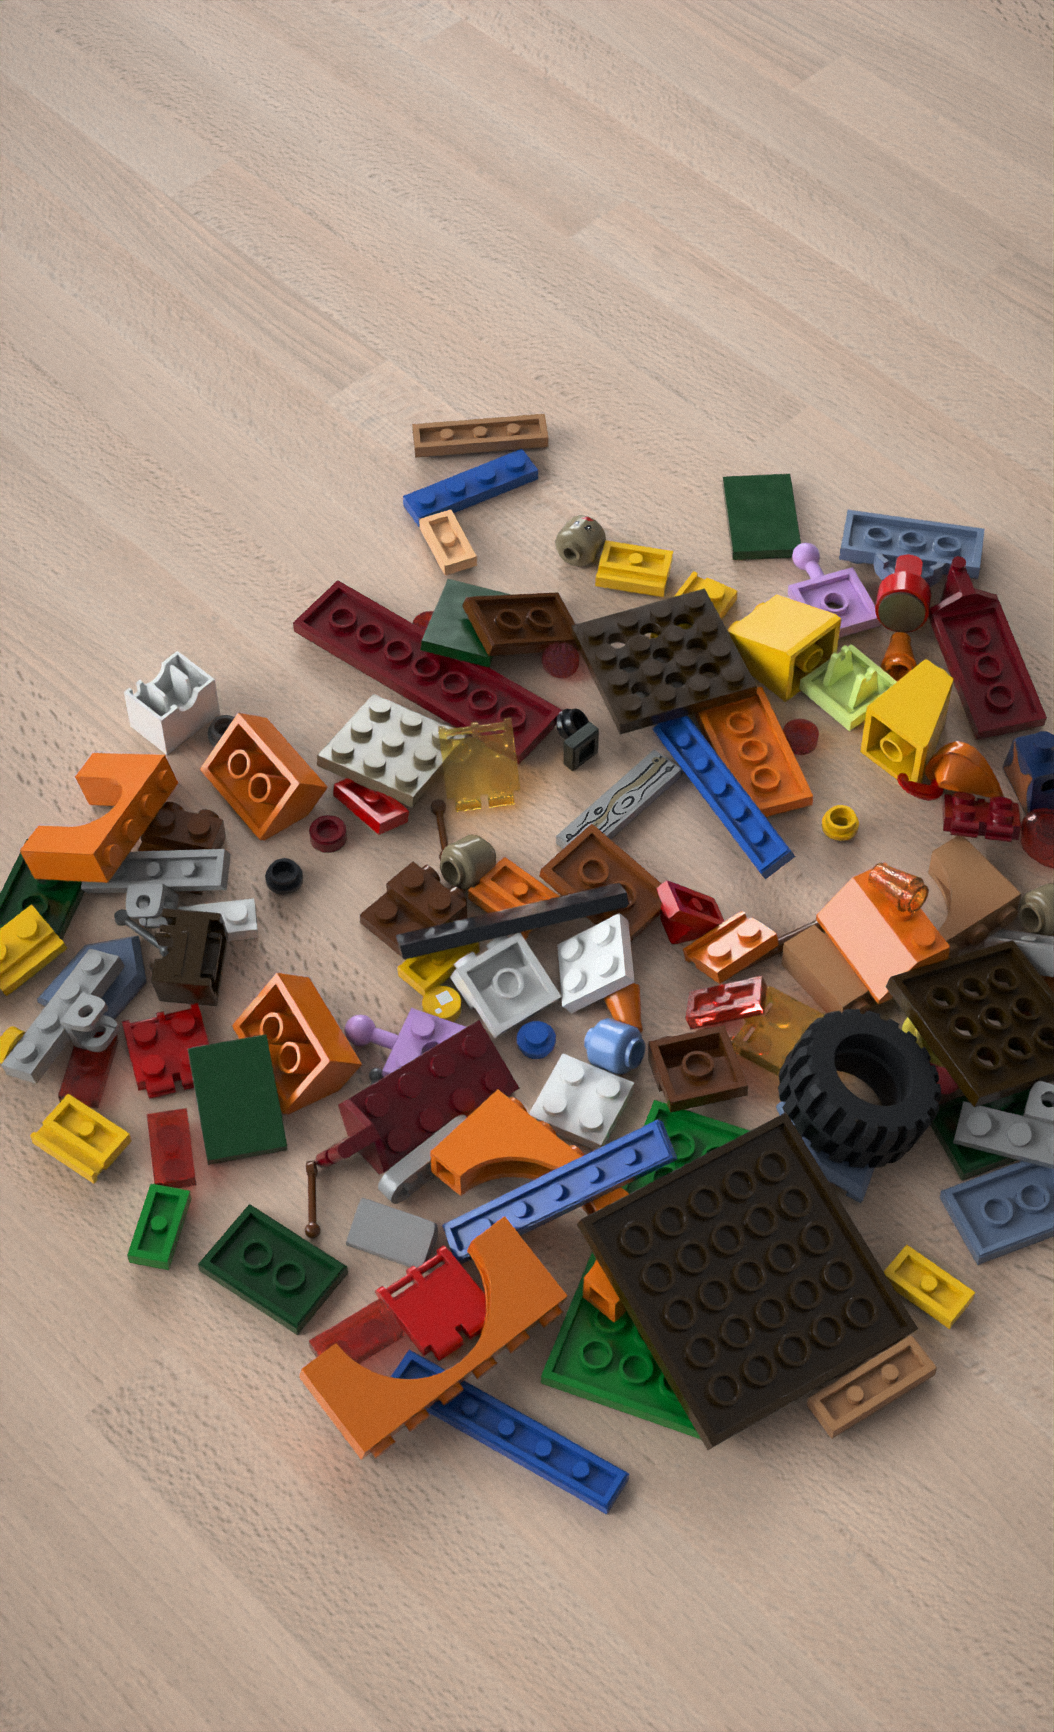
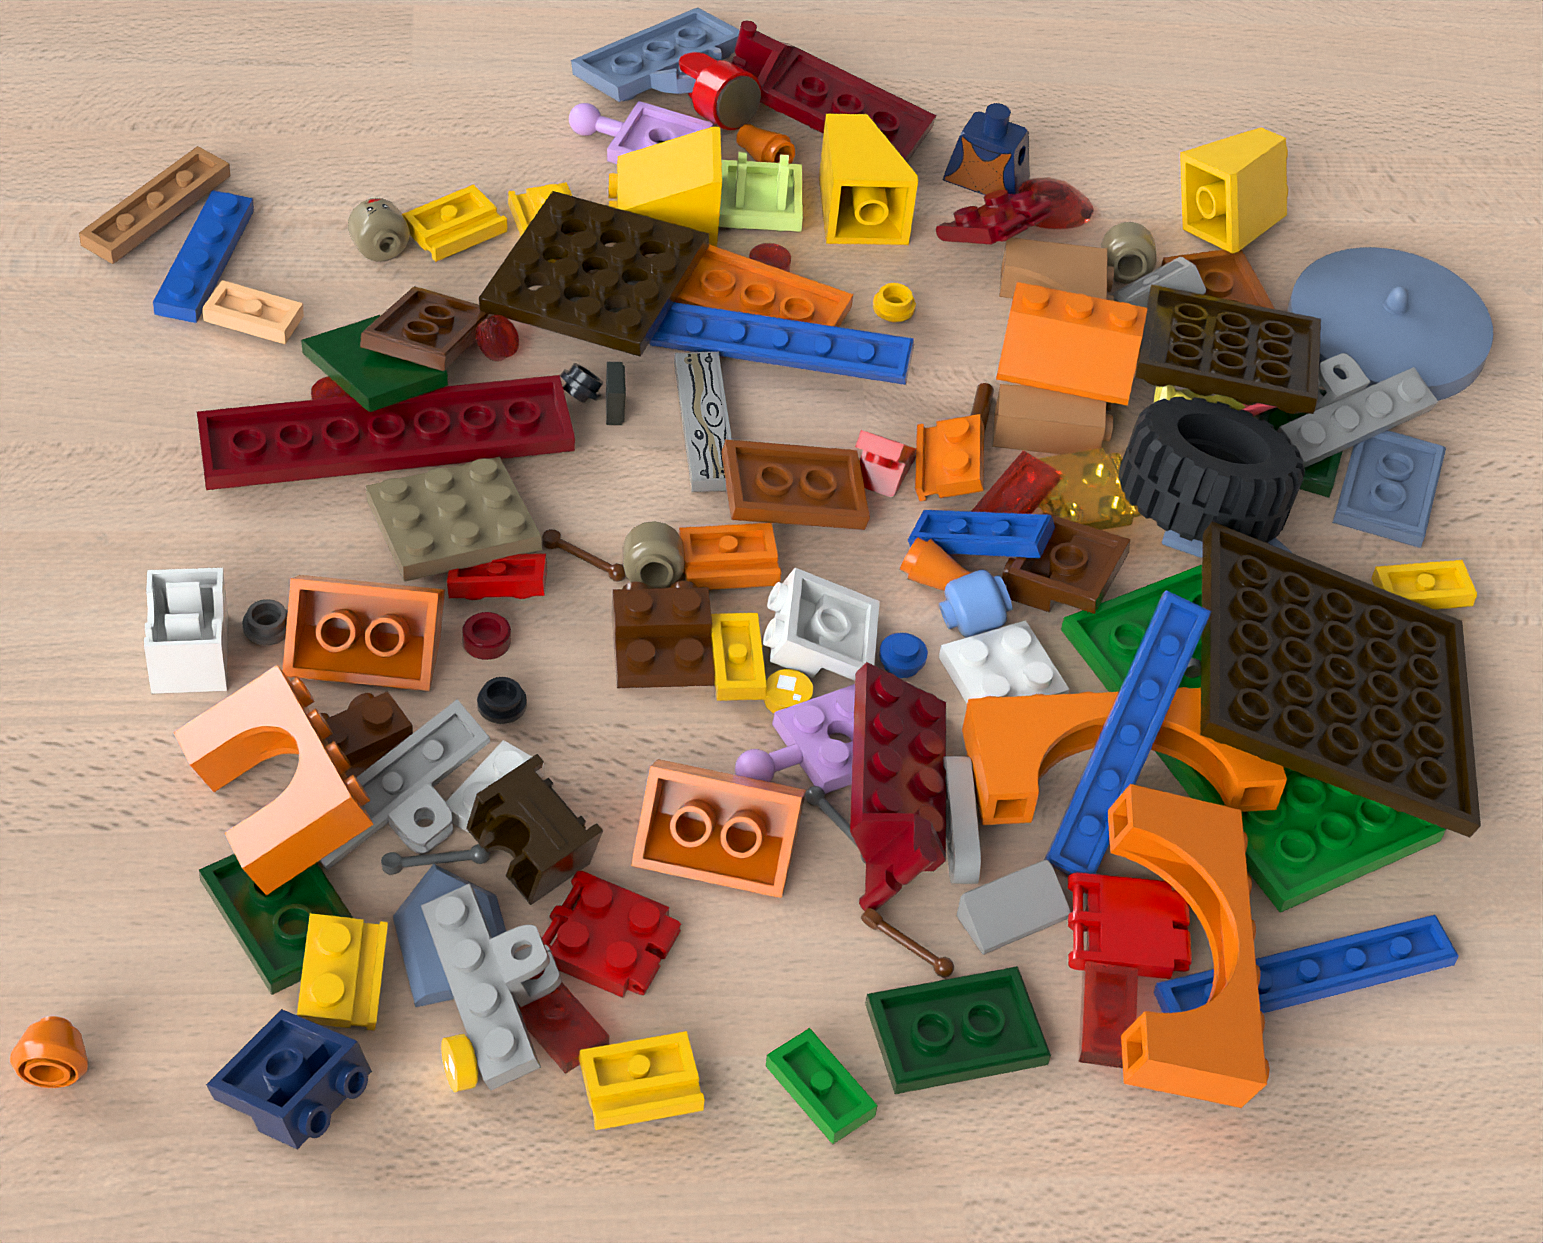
camera: 55 degrees left, 5 degrees down
clear red plate [147,1108,197,1188] -> none
dark green tile [188,1034,288,1165] -> none
black tile [396,883,629,959] -> none
clear yellow plate [438,718,521,812] -> none
white plate [557,913,635,1013] -> none
dark green tile [722,474,801,560] -> none
medium nougat plate [807,1335,937,1439] -> none
clear orange cone [868,863,929,913] -> none
orange piece [897,741,1004,801] -> none
none -> blue tile [908,510,1055,558]

